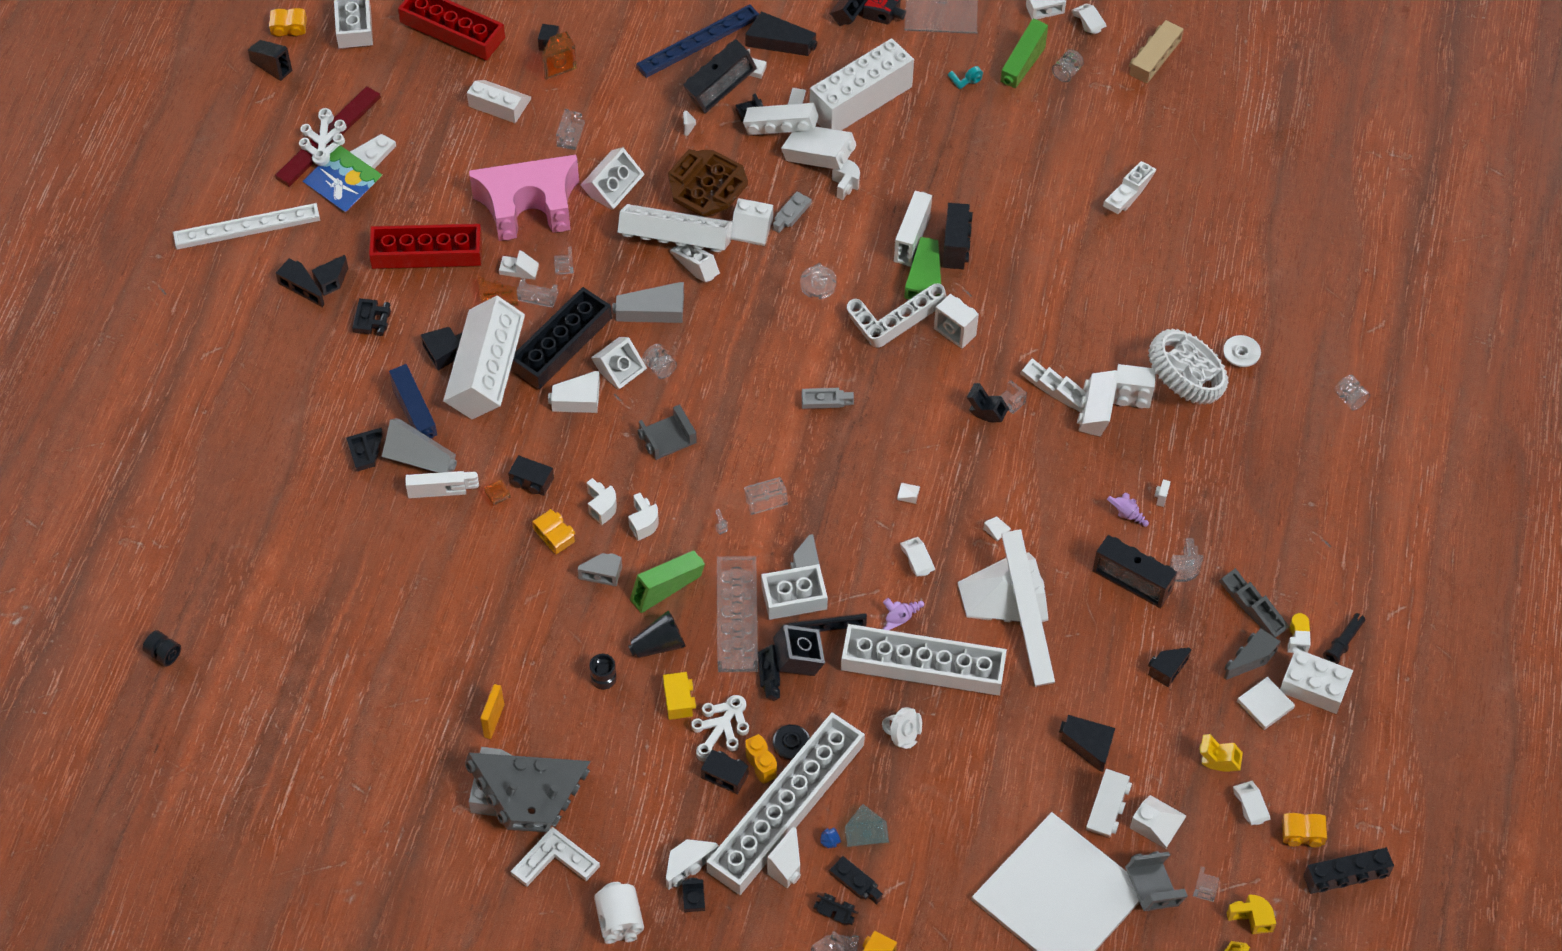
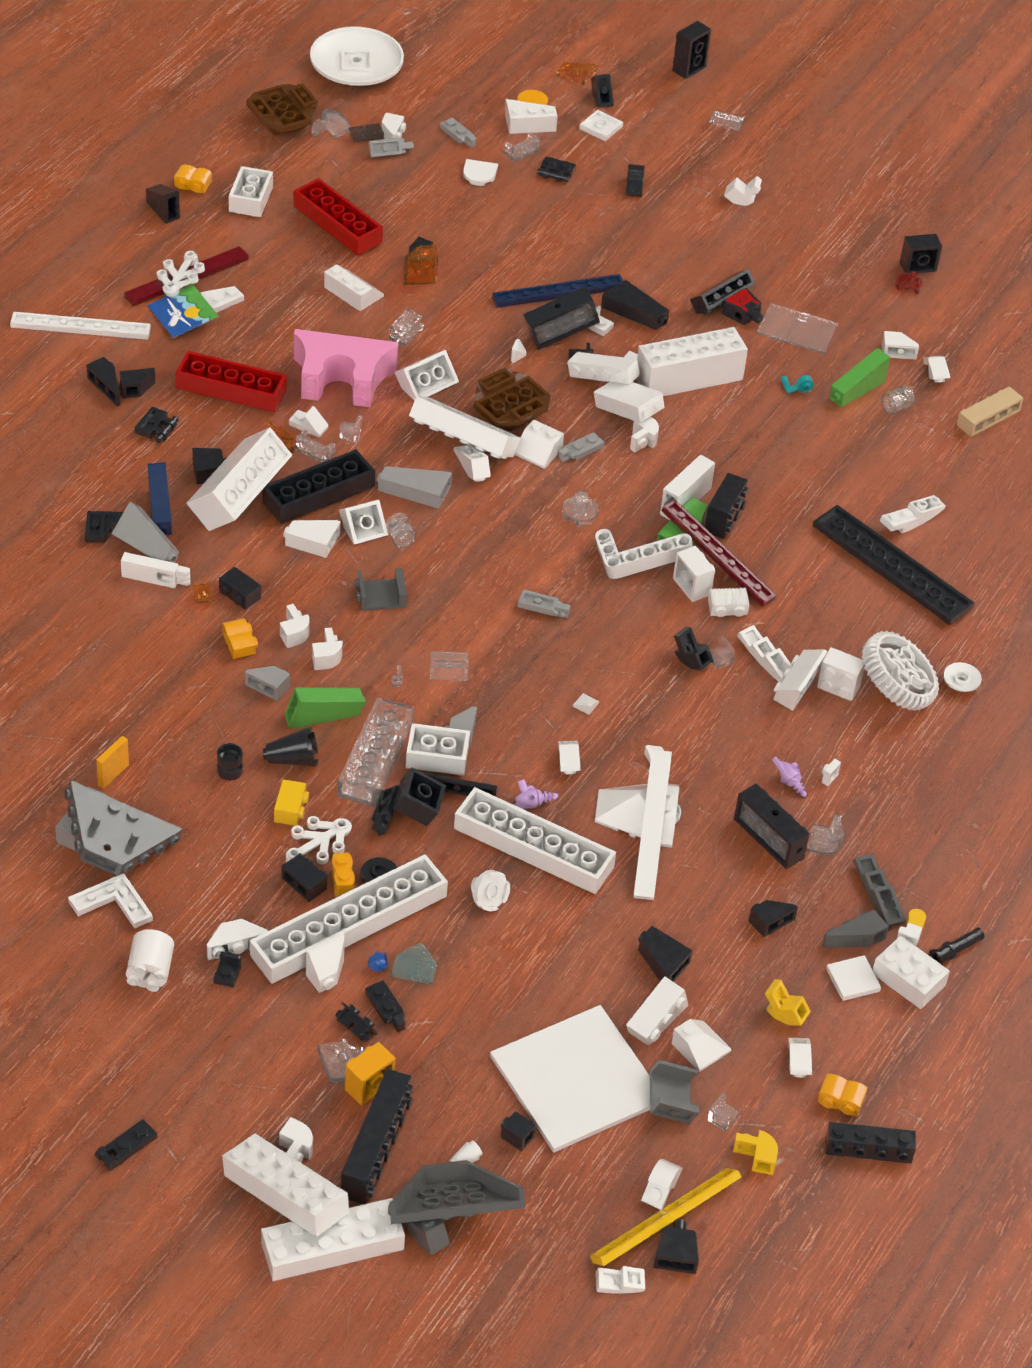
camera: 15 degrees right, 10 degrees down
none -> dark red tile [661,500,776,607]
none -> white brick [708,587,749,617]
none -> black plate [812,505,975,625]

